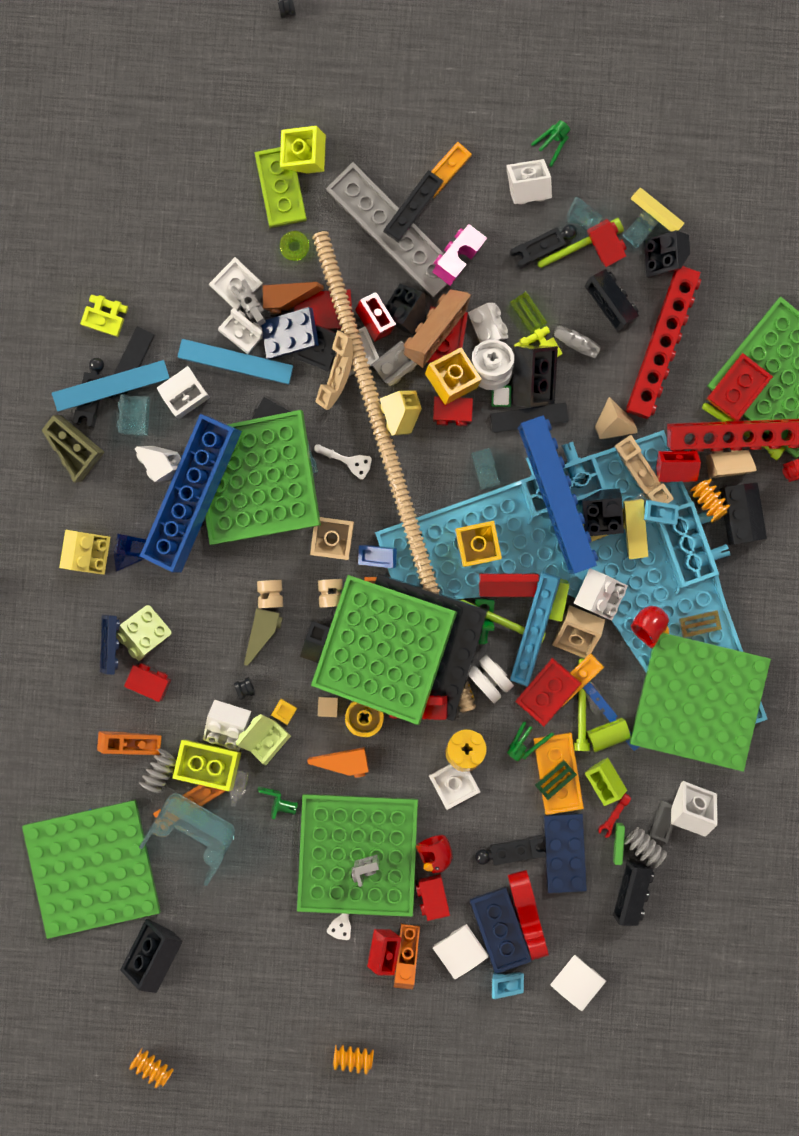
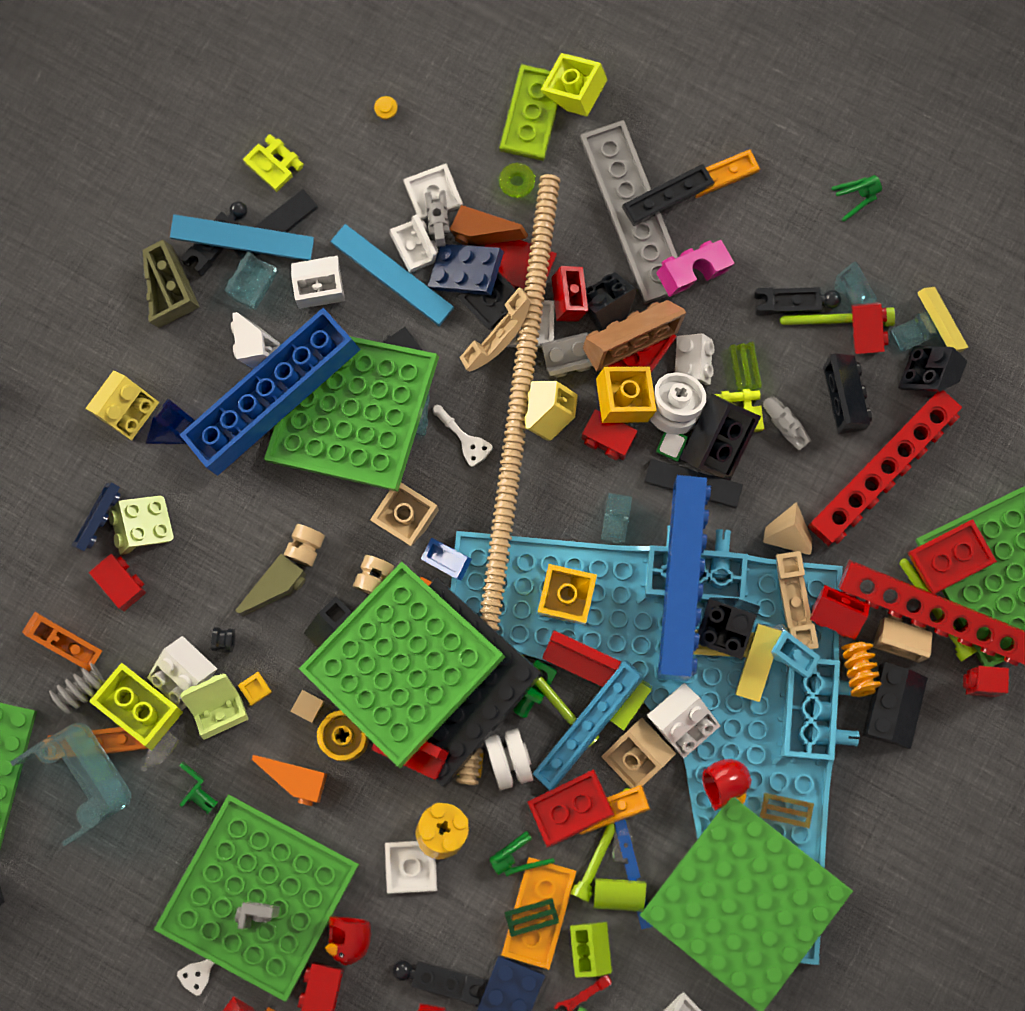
camera: 30 degrees right, 10 degrees down
white slope [506,159,552,204] -> none
none -> yellow plate [374,96,397,119]

